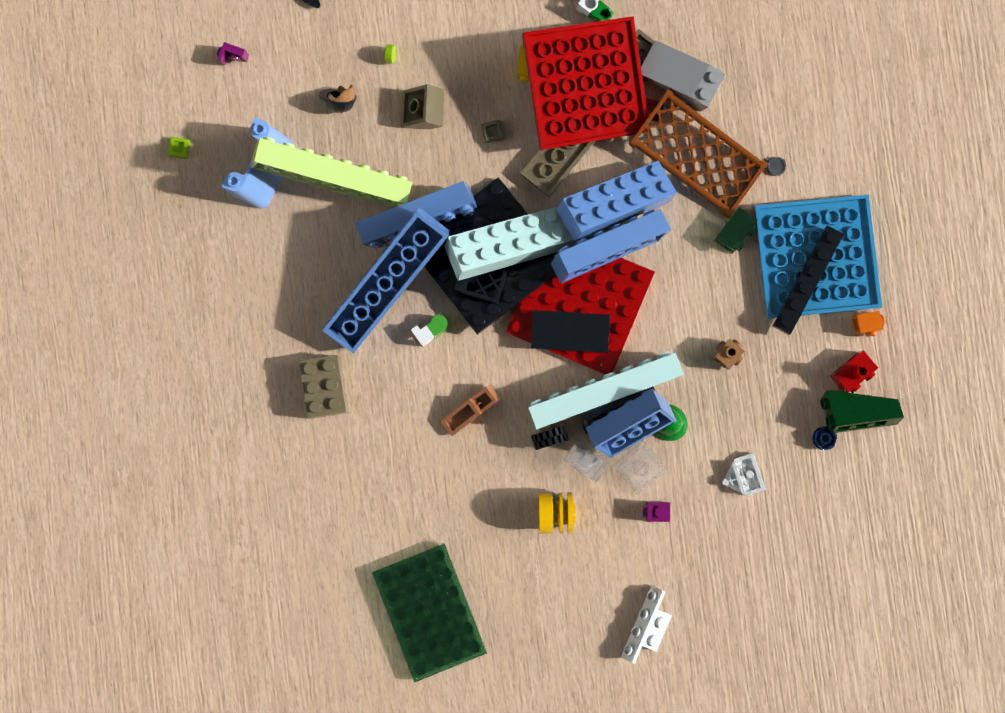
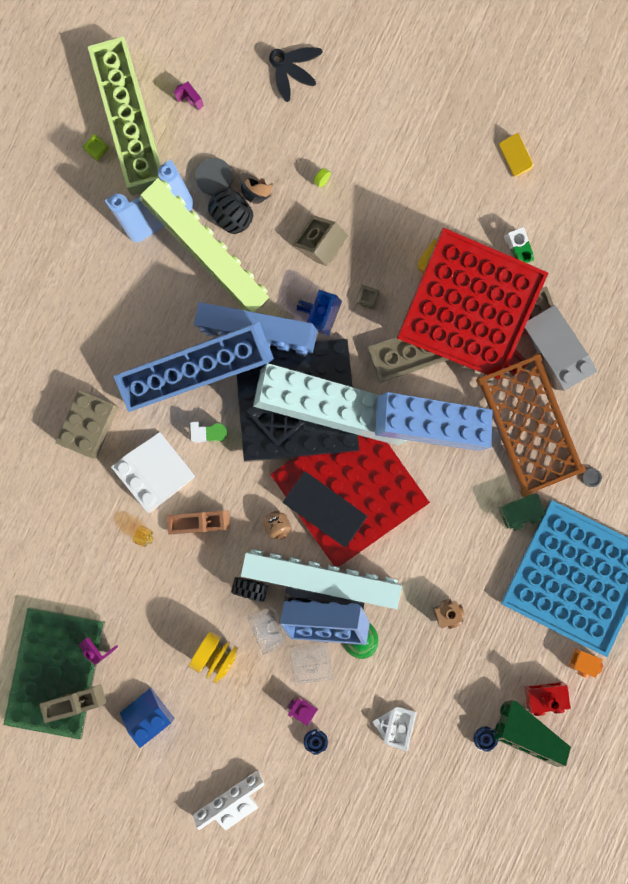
camera: 25 degrees right, 0 degrees up
medium blue brick [551,209,671,284] -> none
black plate [772,225,844,335] -> none
none -> dark tan slope [39,684,107,723]
none -> magenta bracket [79,637,118,666]
none -> yellowish green brick [88,37,161,196]
none -> white slope [111,432,196,513]
none -> blue slope [120,688,175,748]
none -> clear yellow piece [132,525,154,547]
none -> dark grey tile [195,158,233,196]
none -> black wheel [208,188,253,234]
none -> medium nougat head [263,511,291,541]
none -> clear blue brick [297,290,342,336]
none -> dark blue plate [304,729,328,755]

